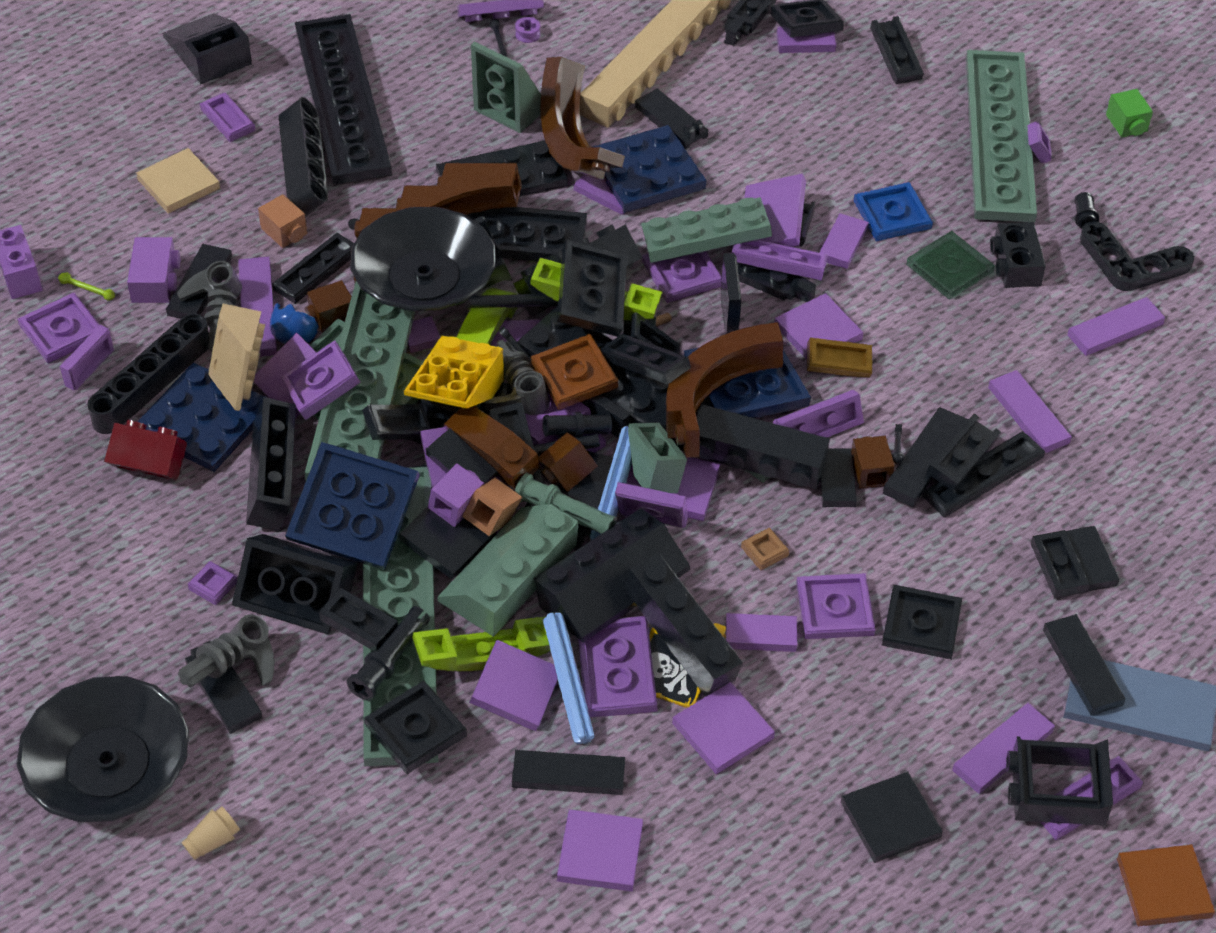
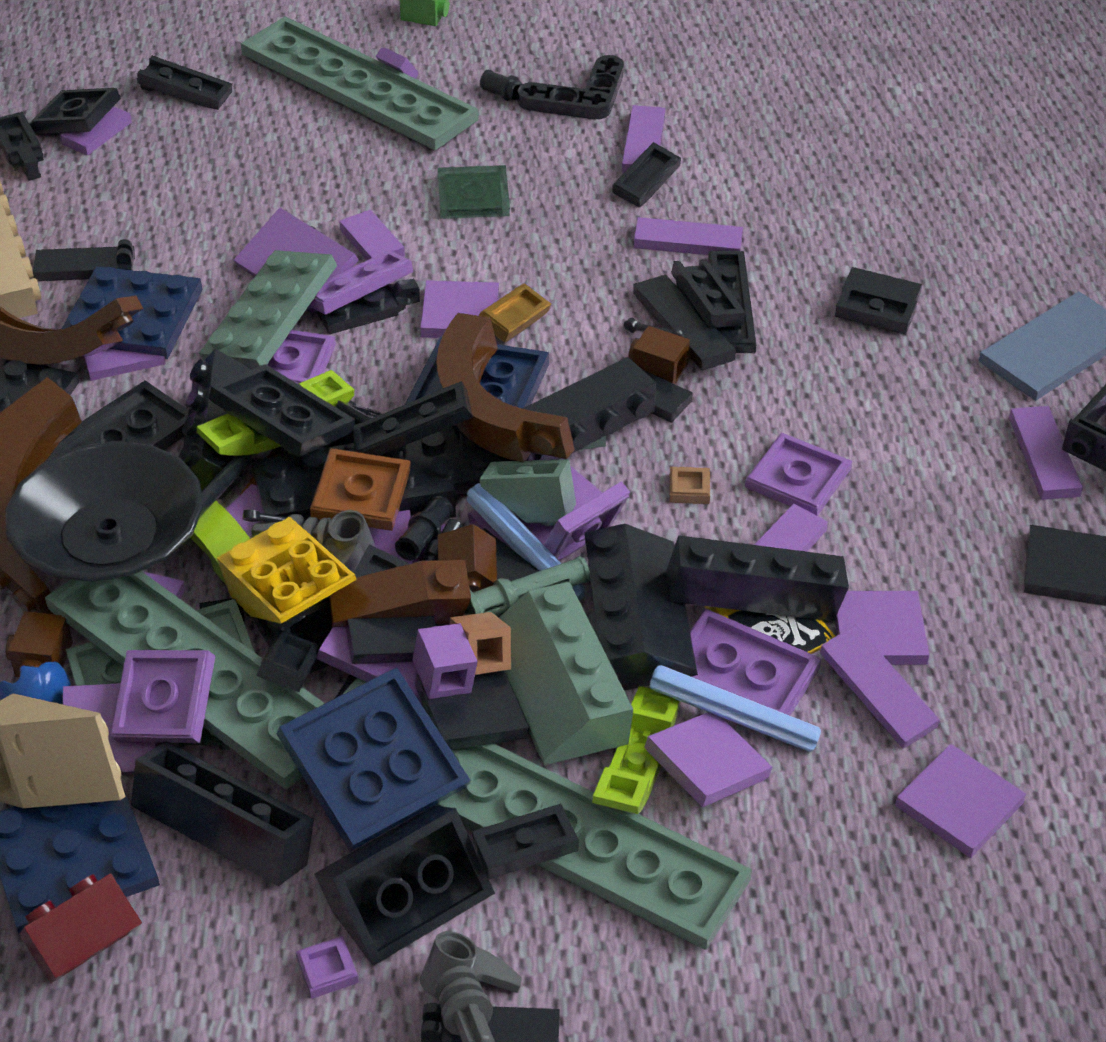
camera: 55 degrees left, 5 degrees down
black pin [346,606,430,701] -> none
black tile [364,680,467,775] -> none
black tile [512,750,625,795] -> none
black tile [720,253,742,334] -> none
medium lavender hinge [773,390,864,438] -> none
blue tile [853,182,933,241] -> none
black tile [882,584,962,660] -> none
black brick [990,222,1046,288] -> none
black tile [1043,614,1126,715] -> none
none -> black tile [612,142,681,207]
none -> medium lavender tile [820,624,940,749]

